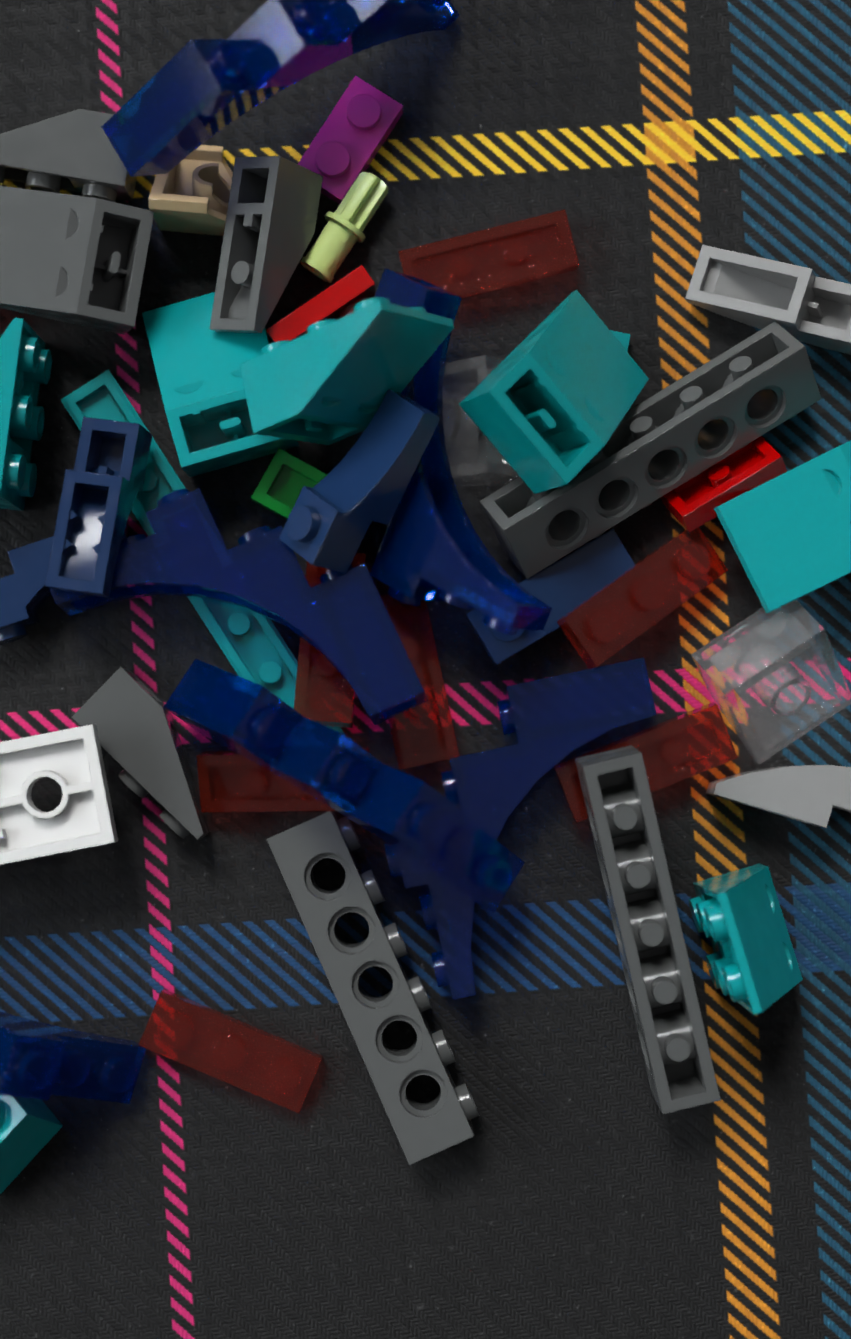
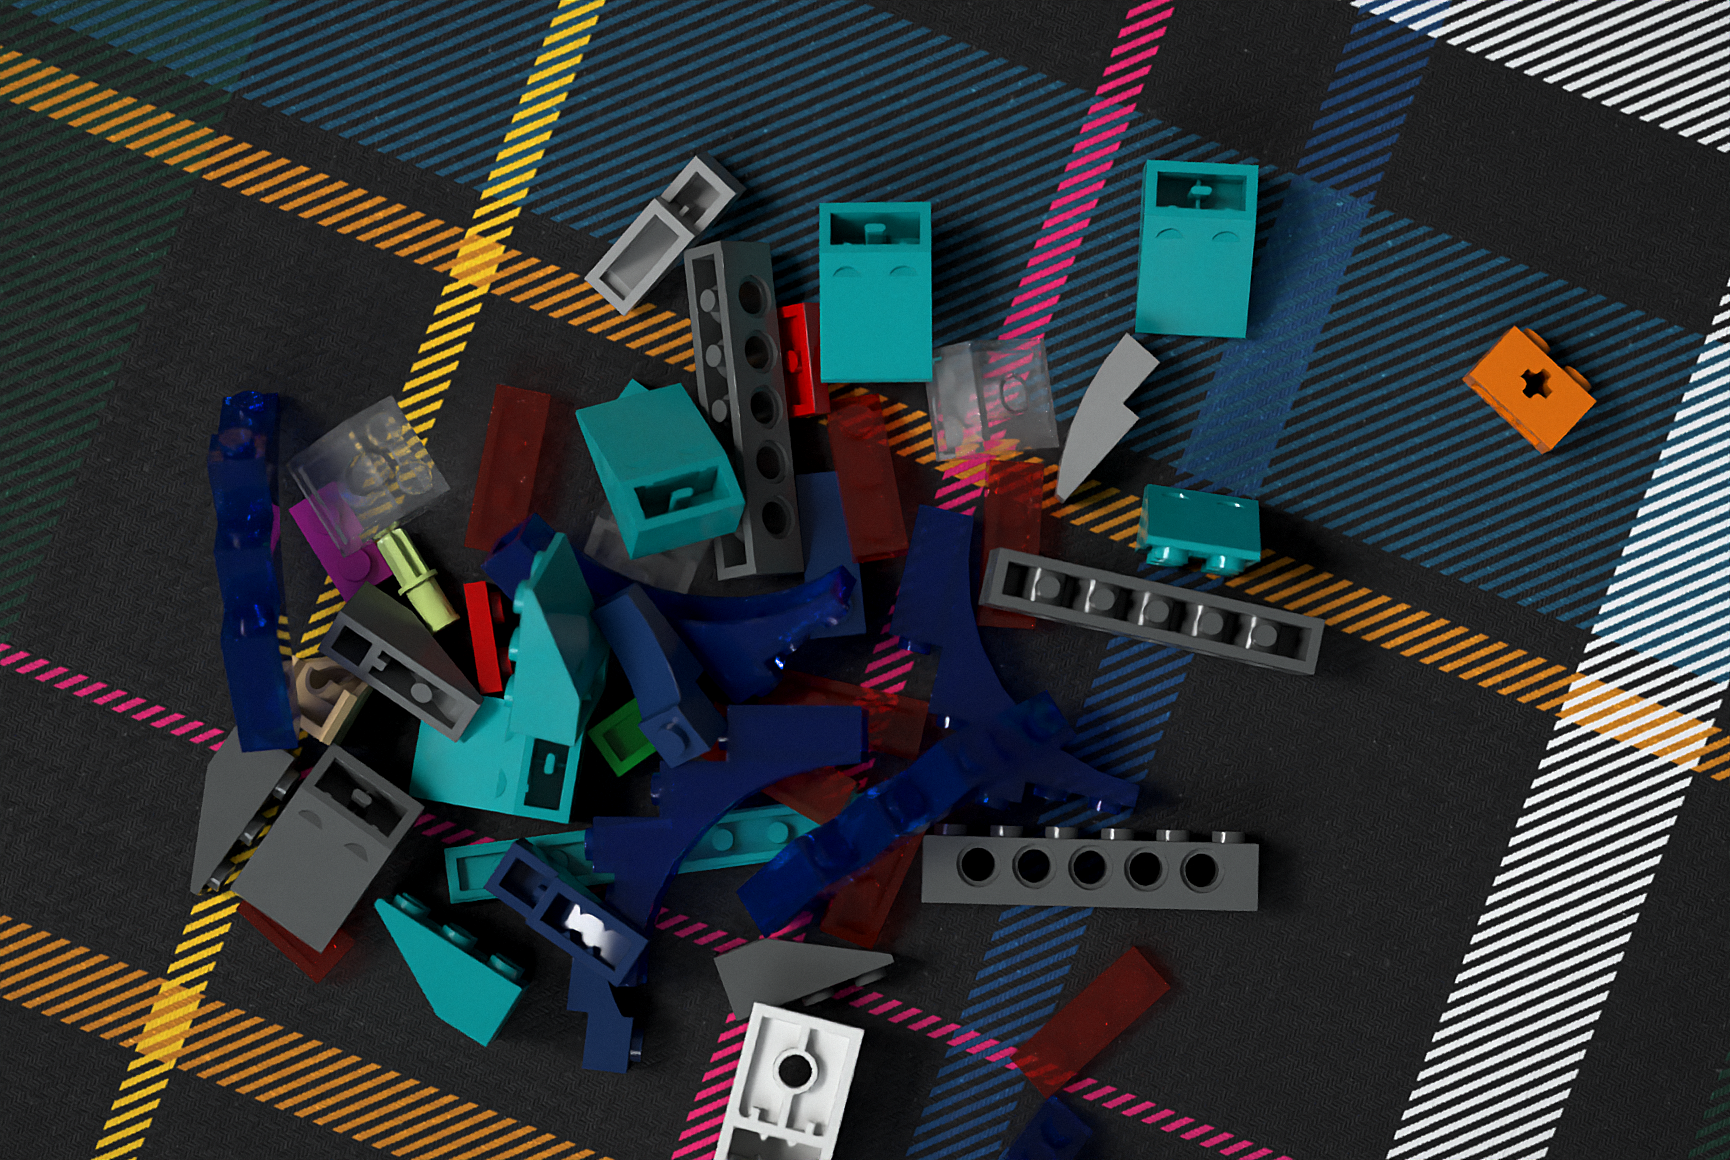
camera: 70 degrees left, 0 degrees up
none -> clear slope [285,395,450,558]

